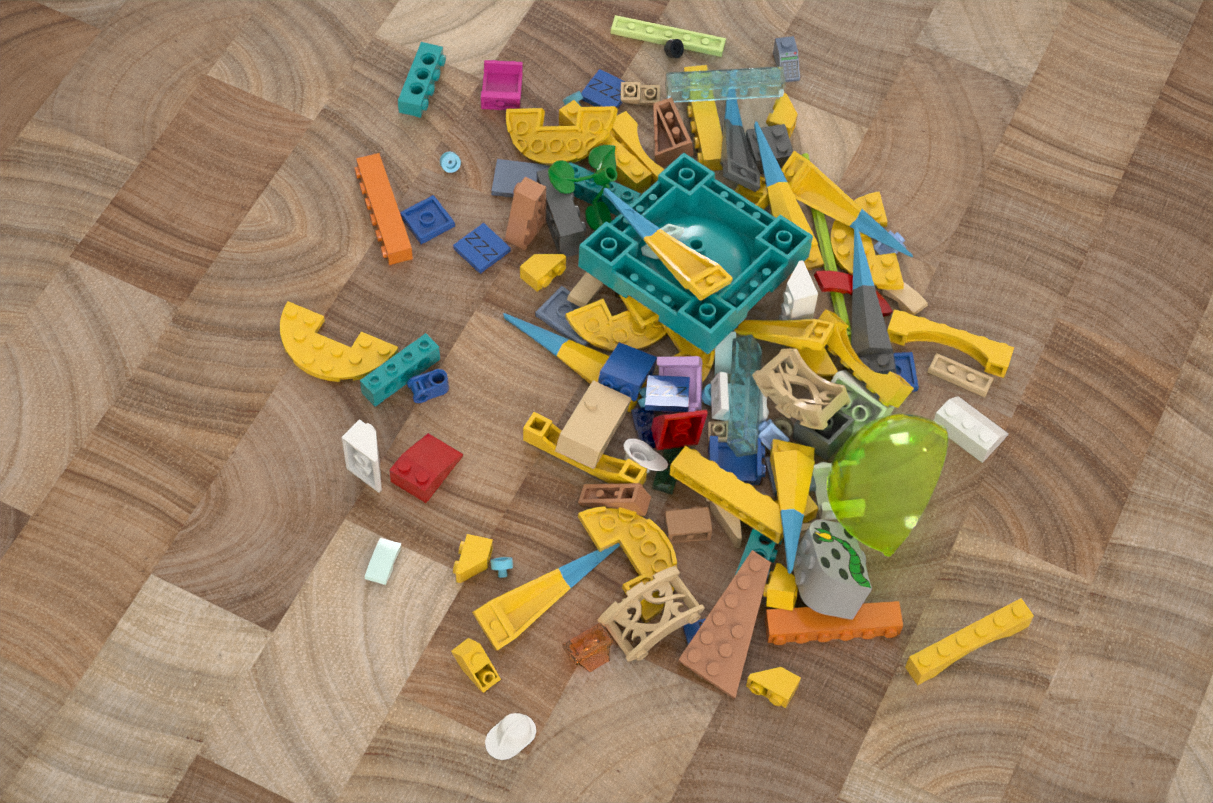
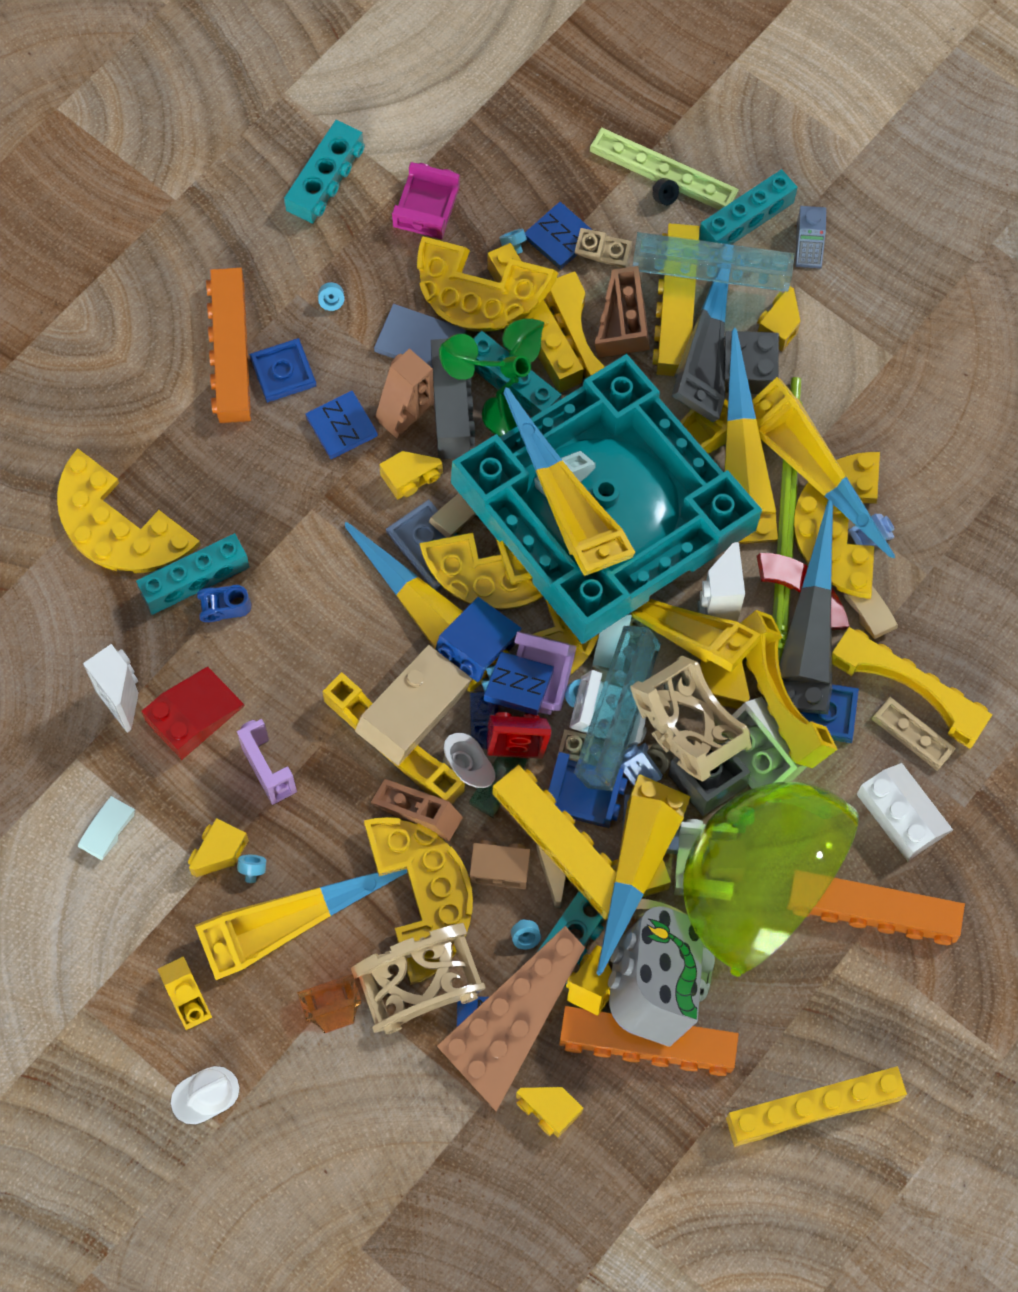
camera: 15 degrees right, 10 degrees up
none -> lavender panel [237,719,297,805]
none -> medium azure tile [511,919,541,950]
none -> teal brick [699,169,798,256]
none -> orange brick [786,870,965,945]

